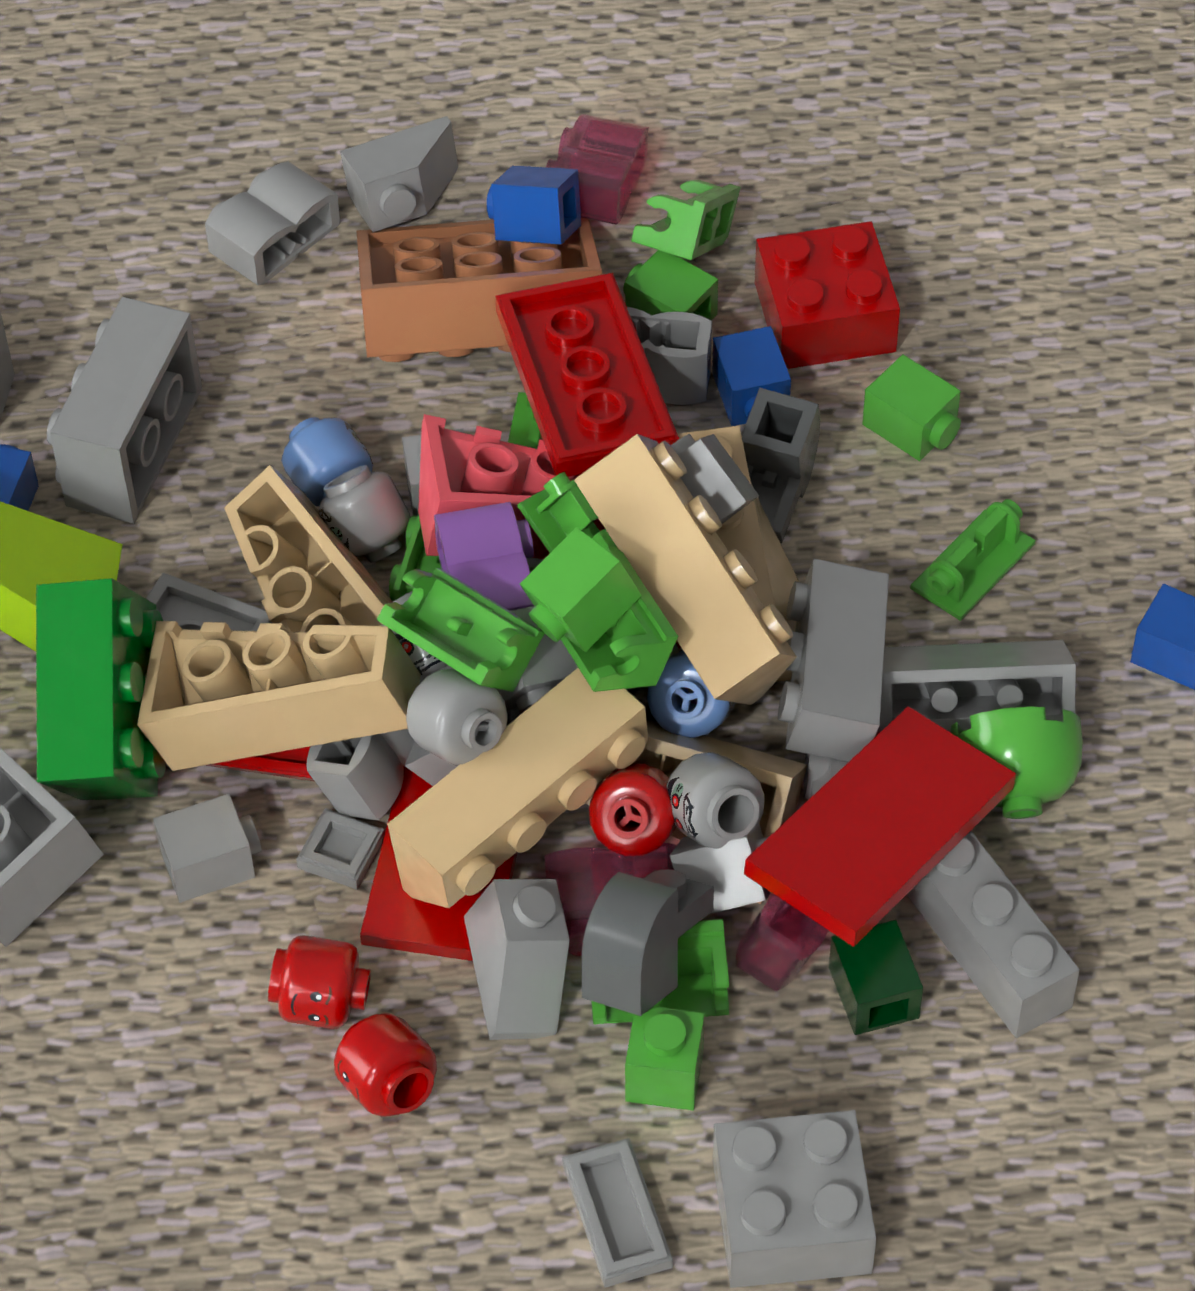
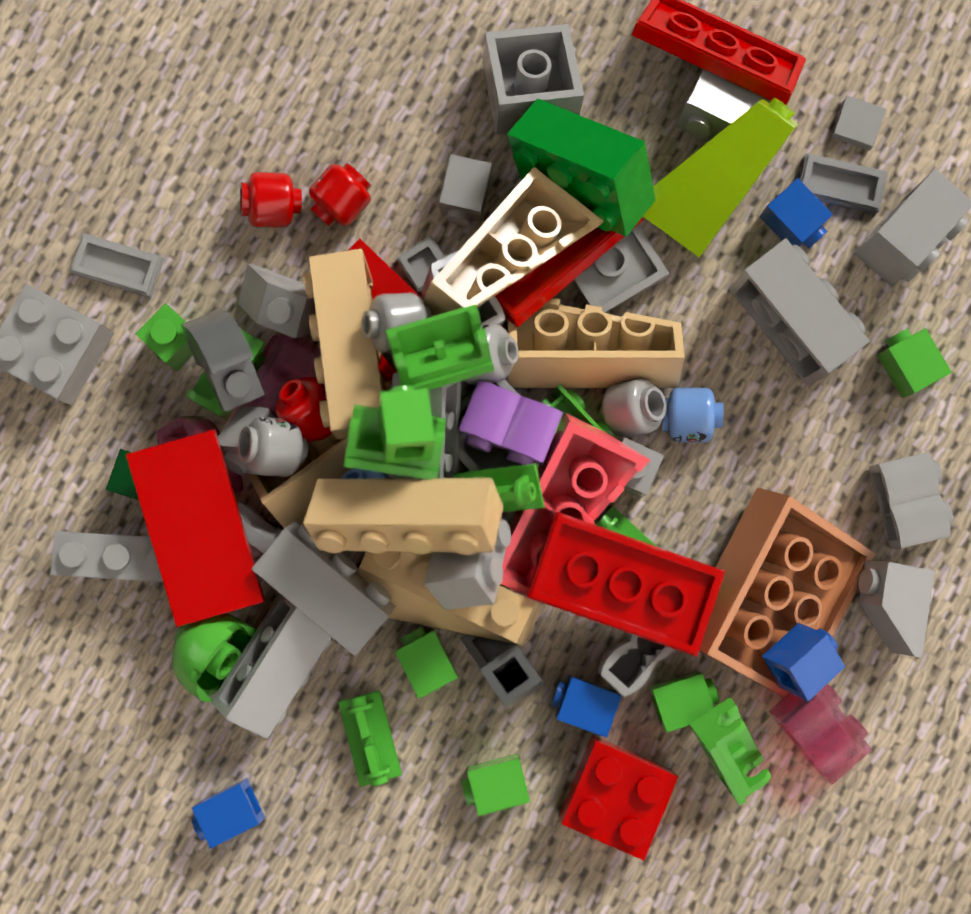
camera: 125 degrees right, 30 degrees up
none -> bright green brick [394,627,459,699]
none -> bright green brick [877,328,952,399]

